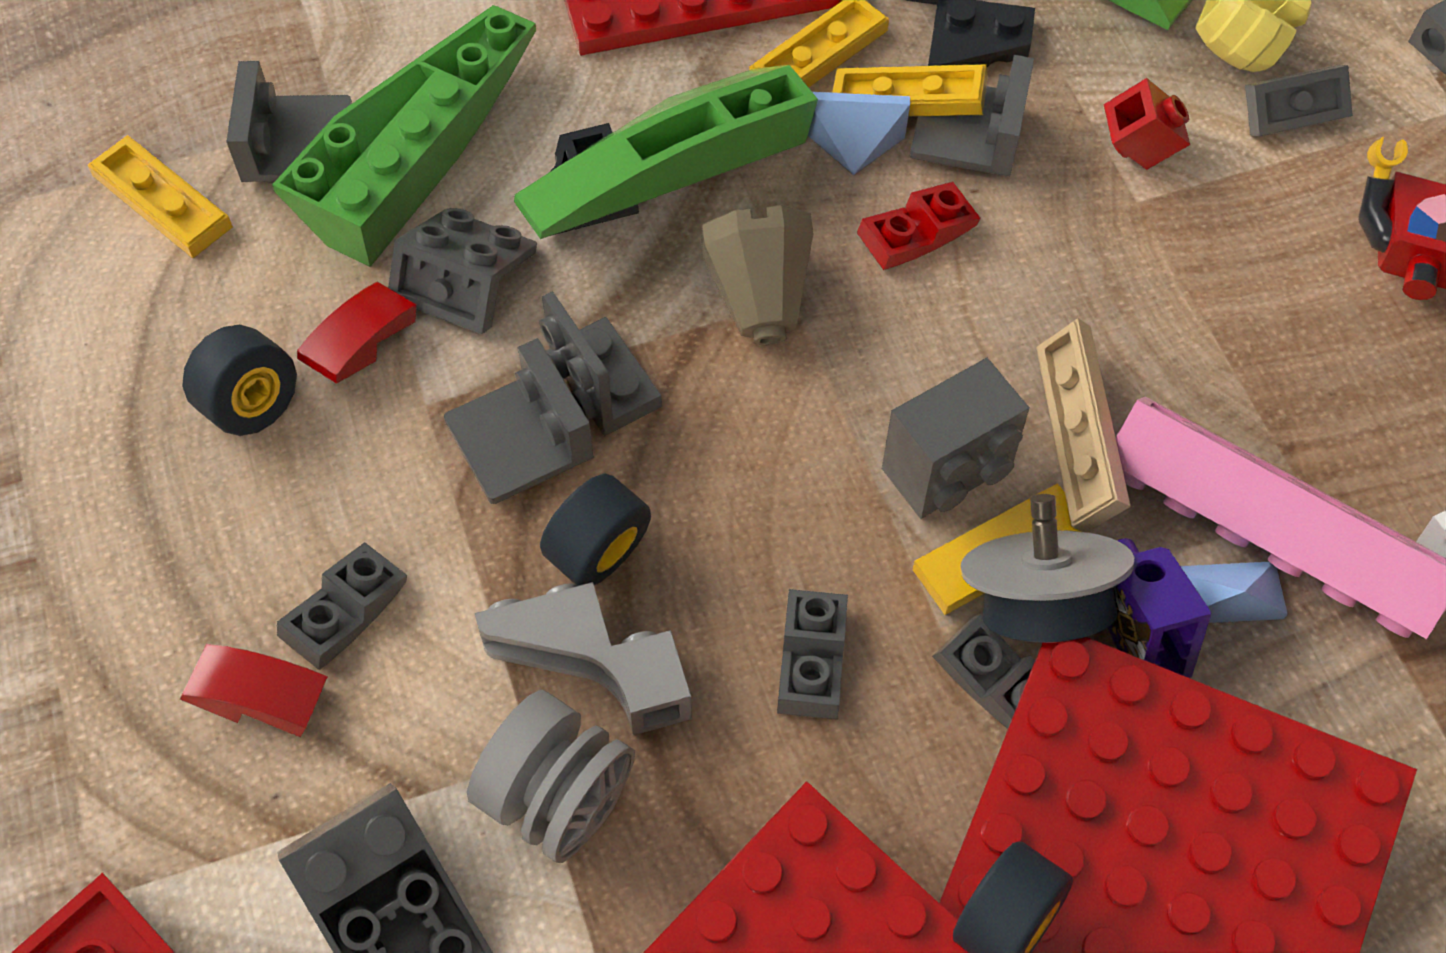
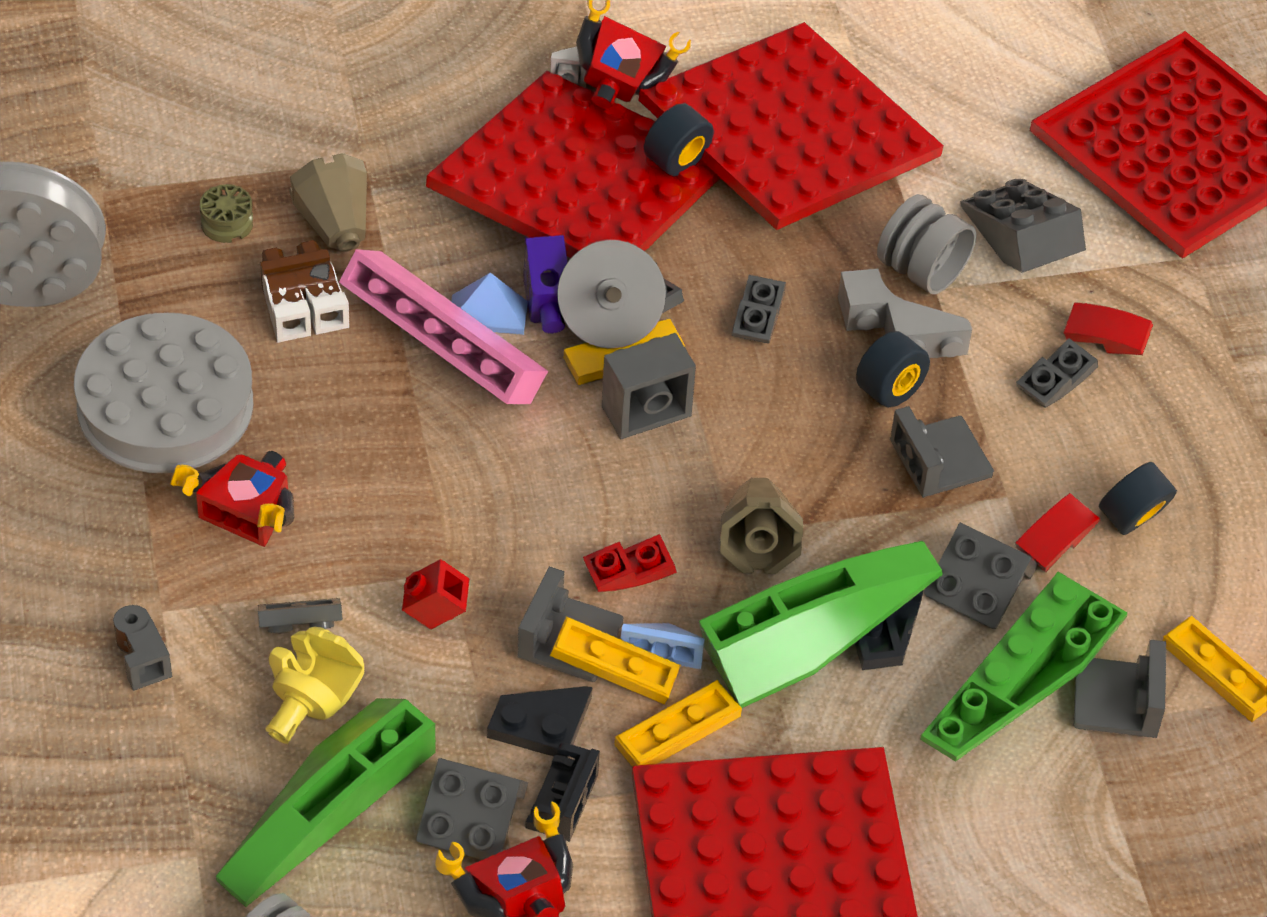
camera: 175 degrees left, 10 degrees down
dark grey bracket [539,291,662,437] -> none
tan tile [1036,318,1131,533] -> none

